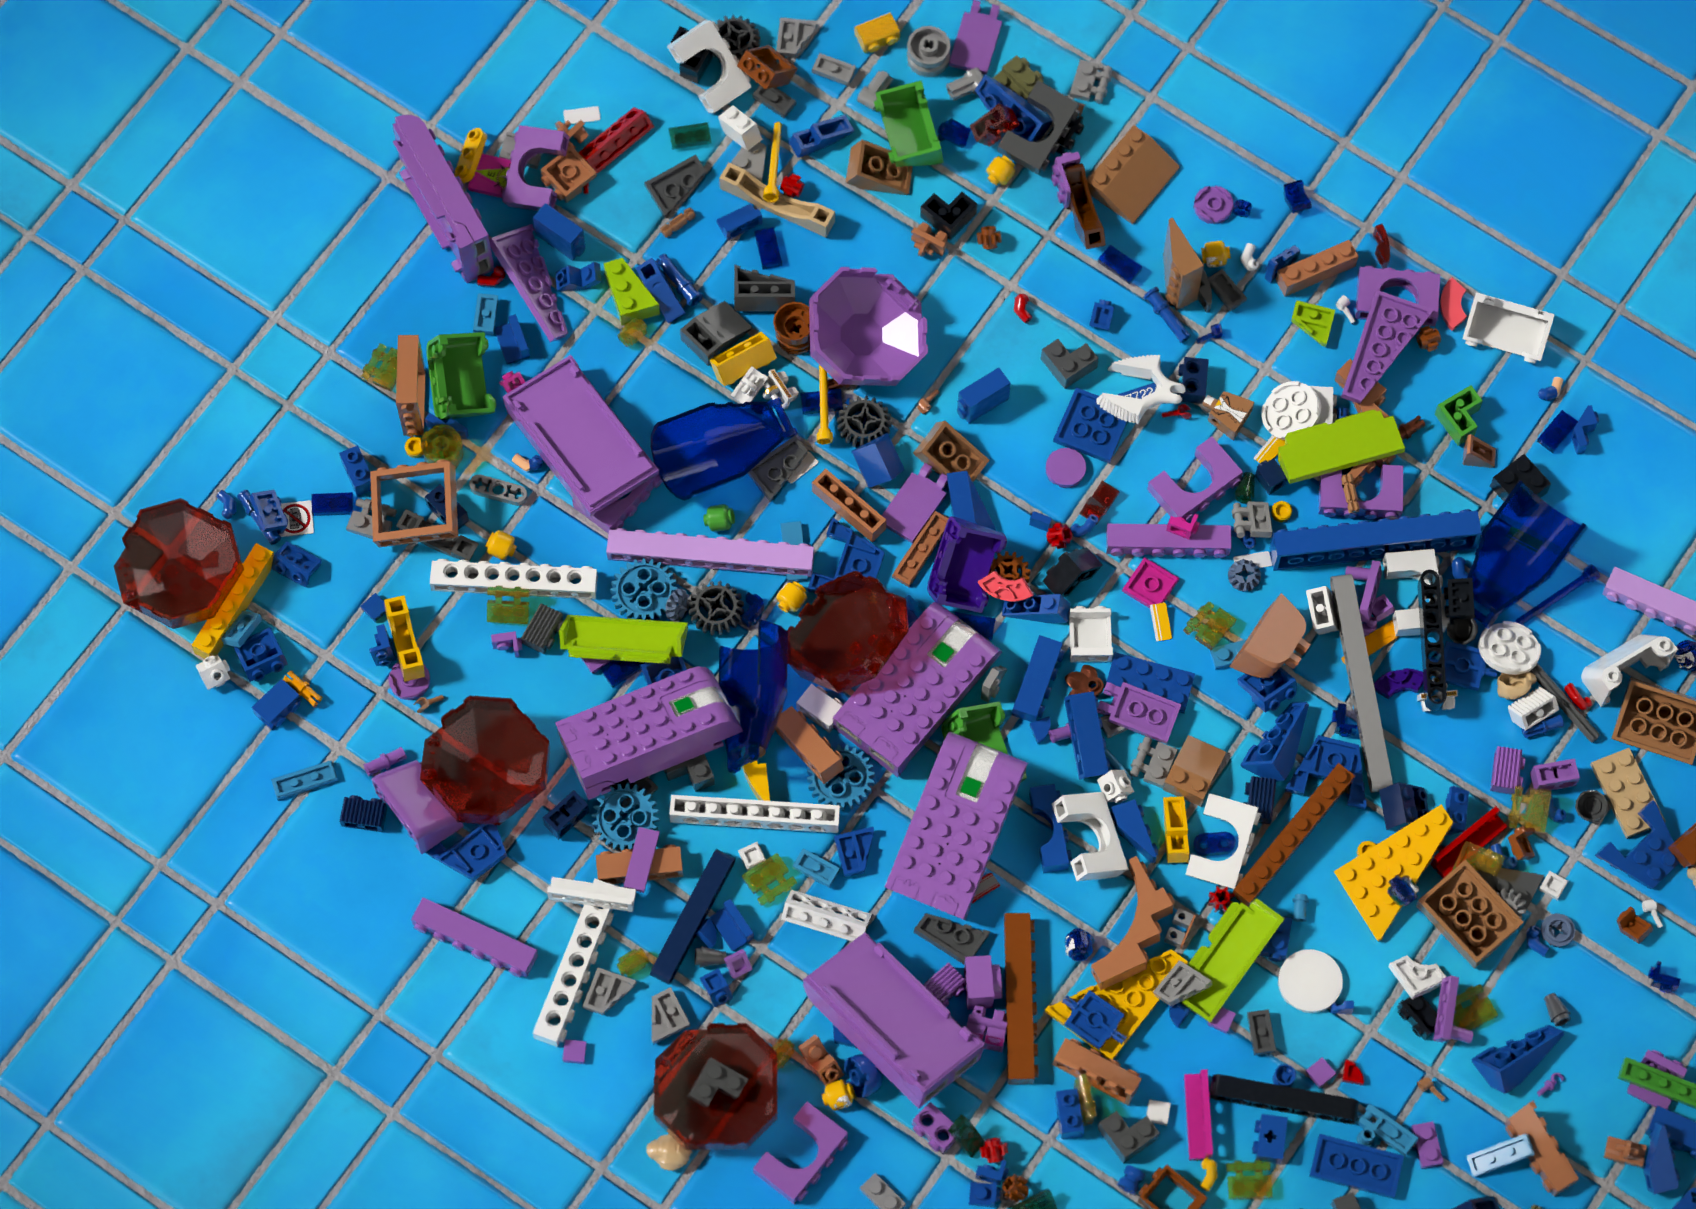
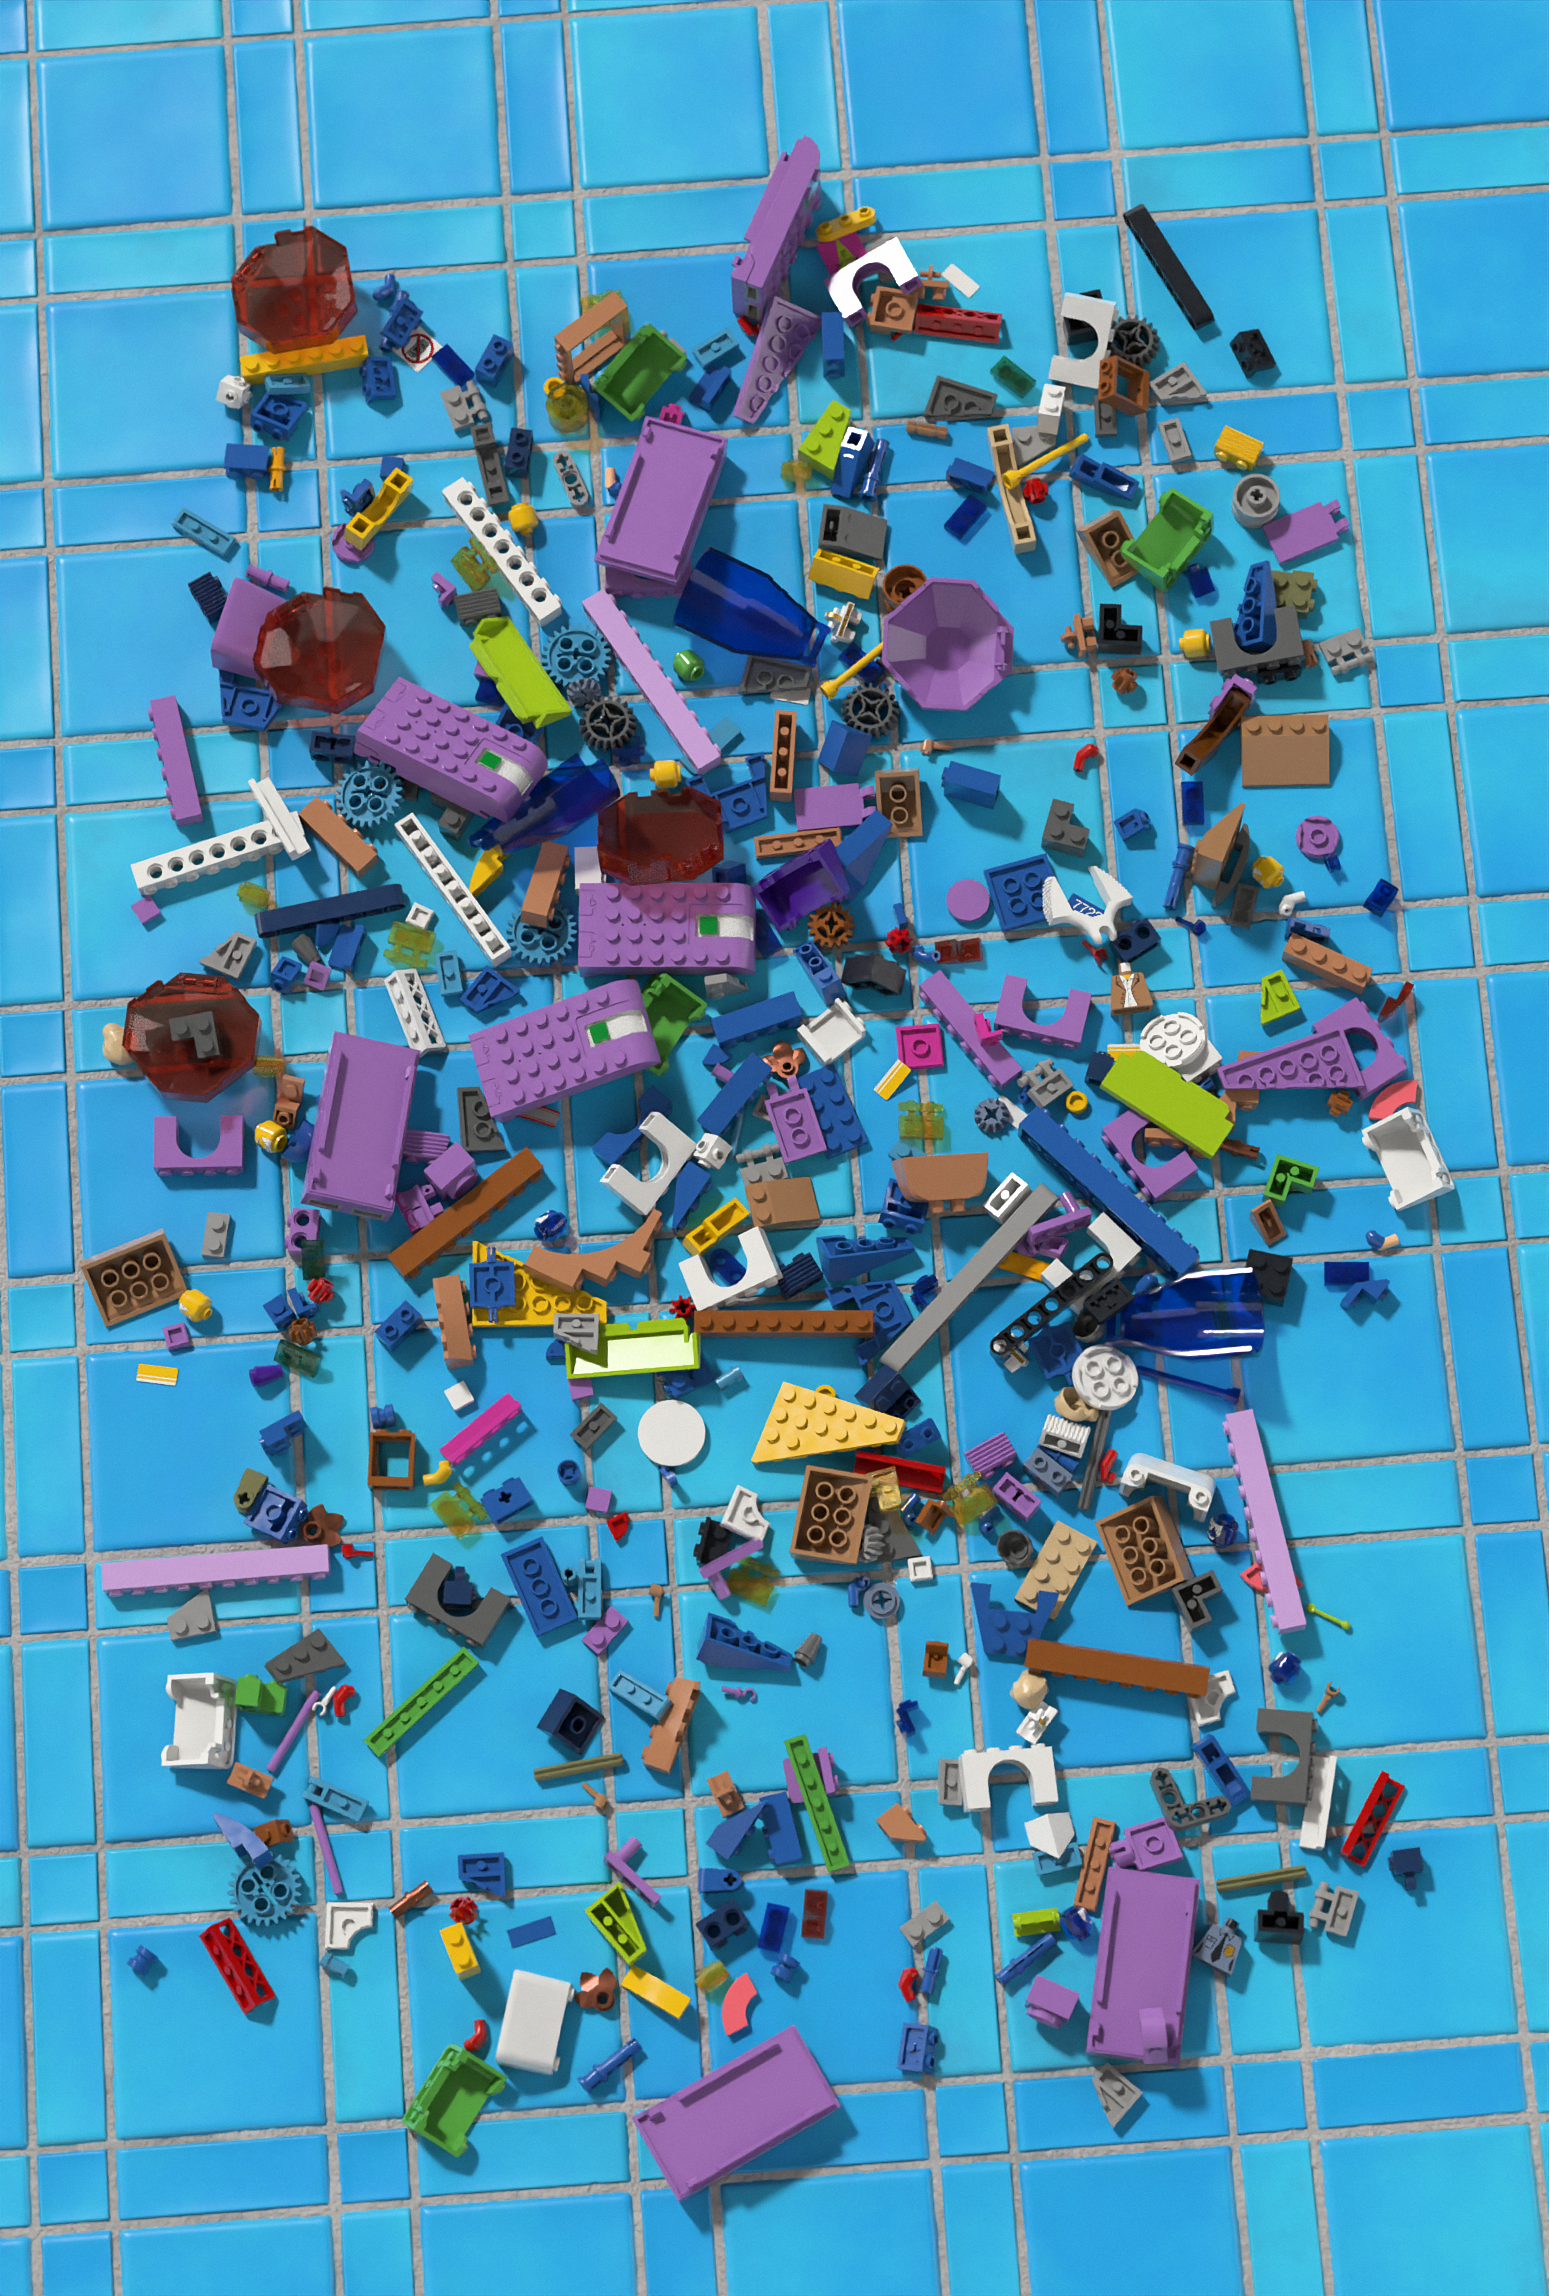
camera: 55 degrees right, 5 degrees up
nougat window [370,459,458,548] -> none
medium nougat hand [413,695,444,713] -> none
blue slope [555,262,602,292] -> none
light grey wing [583,967,637,1015] -> none
medium lavender tile [623,827,660,893] -> none
white hips [731,366,768,408] -> none
dark grey wedge [734,265,795,311] -> none
light grey piece [857,71,893,111] -> none
light grey piece [946,68,984,101] -> none
clear red brick [970,104,1019,147] -> none
coral tile [978,571,1034,602] -> none
clear yellow plate [1074,1074,1097,1126] -> none
dark grey brick [1098,1111,1160,1163] -> none
flat silver piece [1164,908,1196,949] -> none
black beam [1209,1074,1359,1124] -> none
clear green cone [1234,472,1255,504] -> none
white hand [1336,295,1356,324] -> none
medium nougat axle [1341,474,1360,514] -> none
dark purple tile [1374,668,1423,699] -> none
clear blue head [1387,875,1419,907] -> none
none -> sand blue brick [1023,1447,1073,1498]

